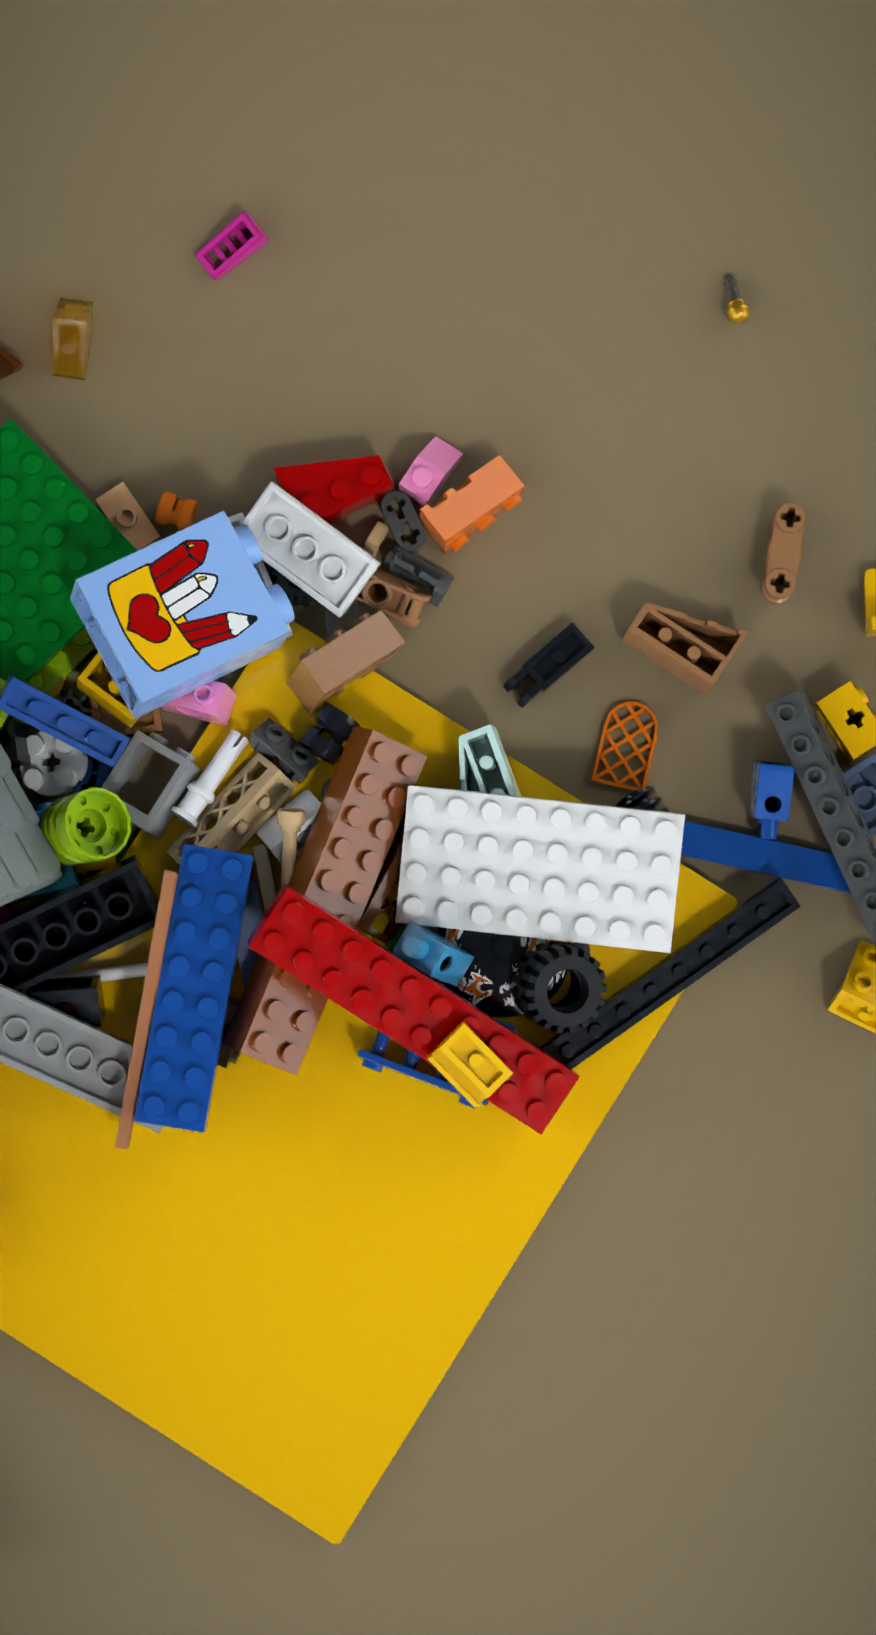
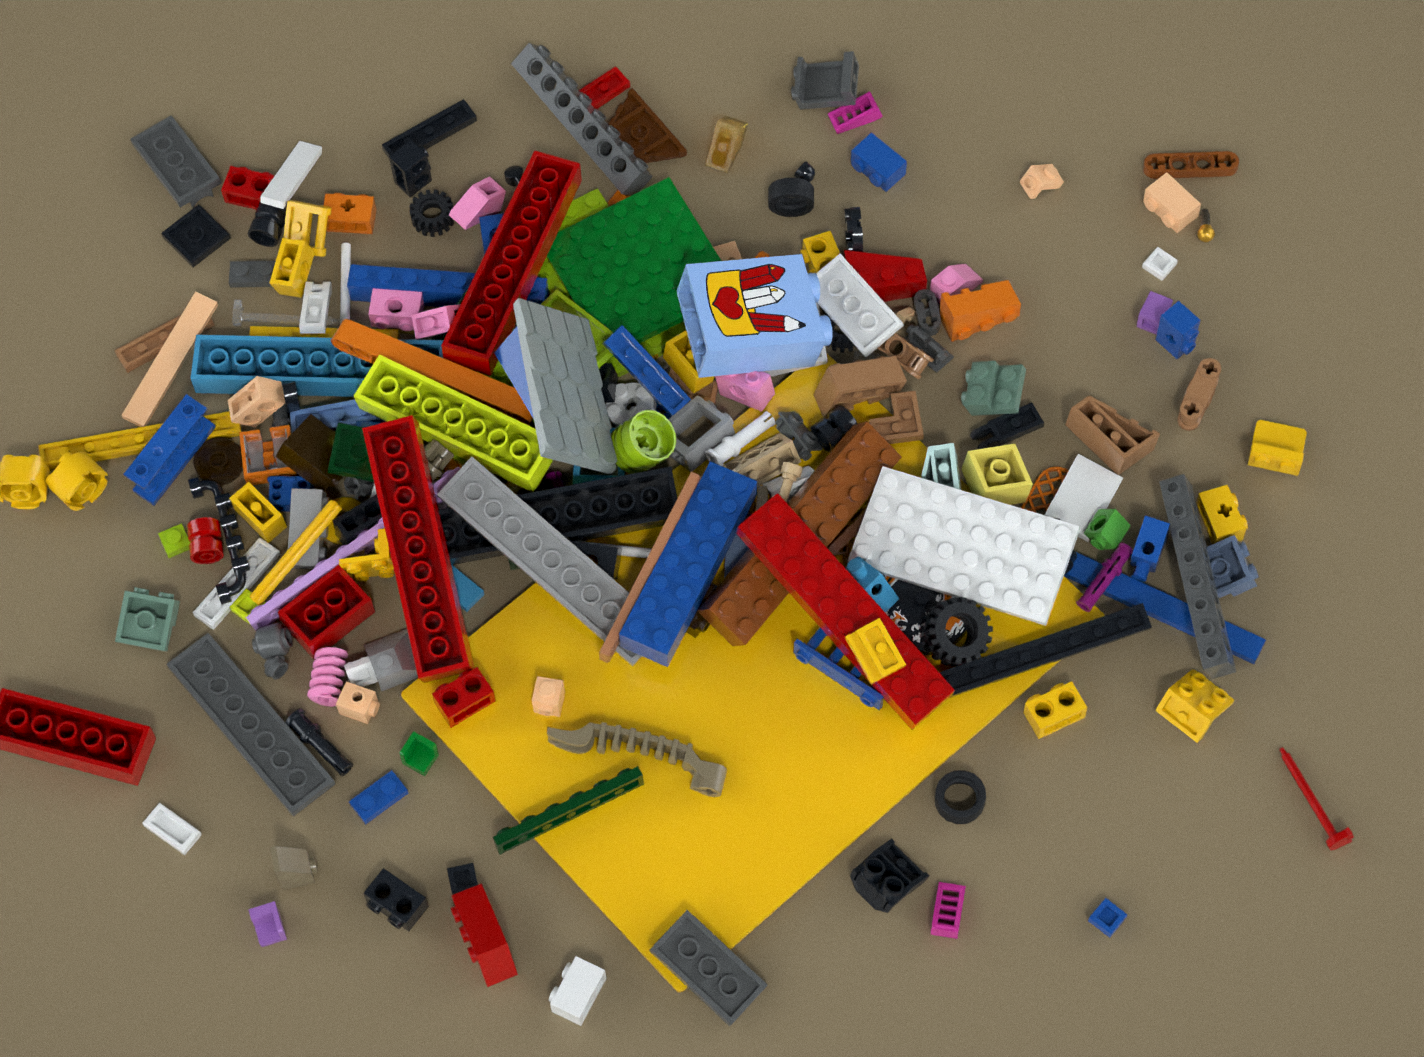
camera: 20 degrees right, 20 degrees down
none -> black plate [447,863,478,895]
none -> red wedge [450,883,518,987]
none -> dark green plate [493,766,644,855]
none -> light nougat brick [532,676,565,717]
none -> dark tan piece [547,722,727,797]
none -> white brick [549,956,607,1026]
none -> dark grey piece [649,910,768,1027]
none -> black tyre [768,178,814,217]
none -> dark grey panel [791,51,859,110]
none -> black hinge [794,161,815,182]
none -> yellow brick [800,231,840,273]
none -> black plate [844,207,863,252]
none -> black slope [850,838,930,913]
none -> blue brick [851,133,907,192]
none -> medium nougat plate [869,391,924,444]
none -> dark pink slope [930,882,966,939]
none -> black tyre [935,770,986,824]
none -> sand green plate [961,361,1026,416]
none -> light yellow brick [961,444,1033,505]
none -> light nougat bracket [1020,164,1064,199]
none -> yellow brick [1023,681,1087,739]
none -> white tile [1045,454,1123,542]
none -> magenta pin [1076,543,1133,612]
none -> bright green brick [1084,509,1131,550]
none -> blue plate [1088,898,1127,938]
none -> medium lavender panel [1136,291,1173,335]
none -> white tile [1142,247,1178,281]
none -> dark orange beam [1143,151,1239,179]
none -> light nougat brick [1143,173,1201,233]
none -> blue brick [1156,301,1200,359]

